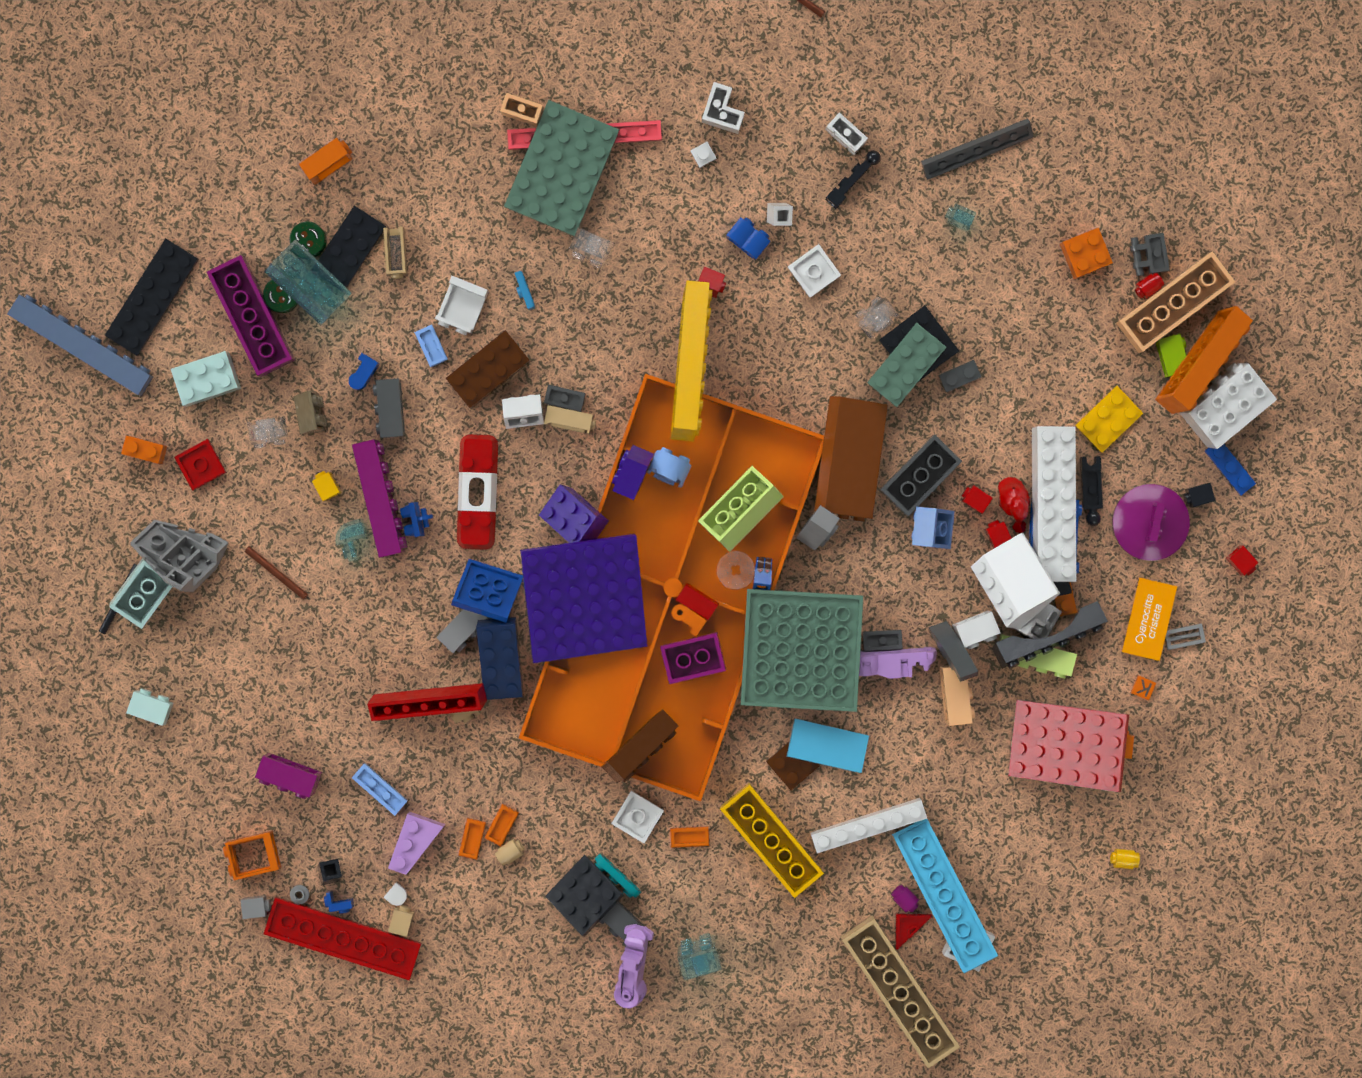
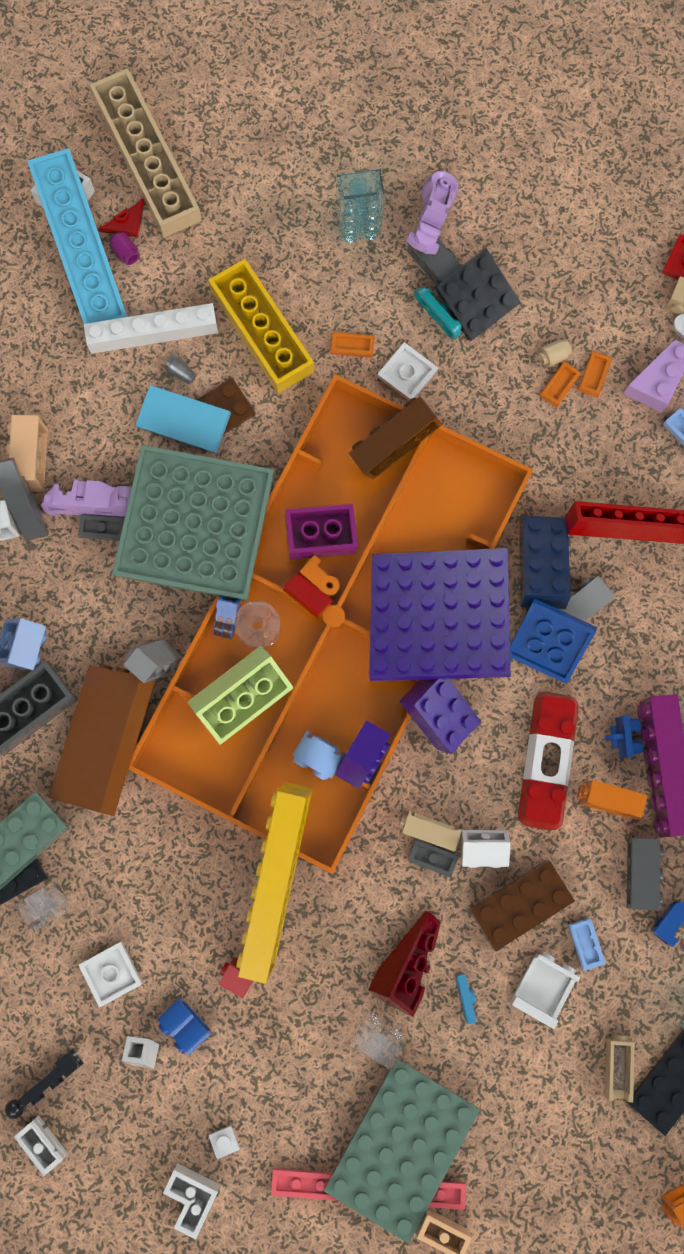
camera: 175 degrees left, 10 degrees down
none -> flat silver cone [163,354,197,385]
none -> dark red wedge [368,911,441,1017]
none -> orange window [577,780,648,819]

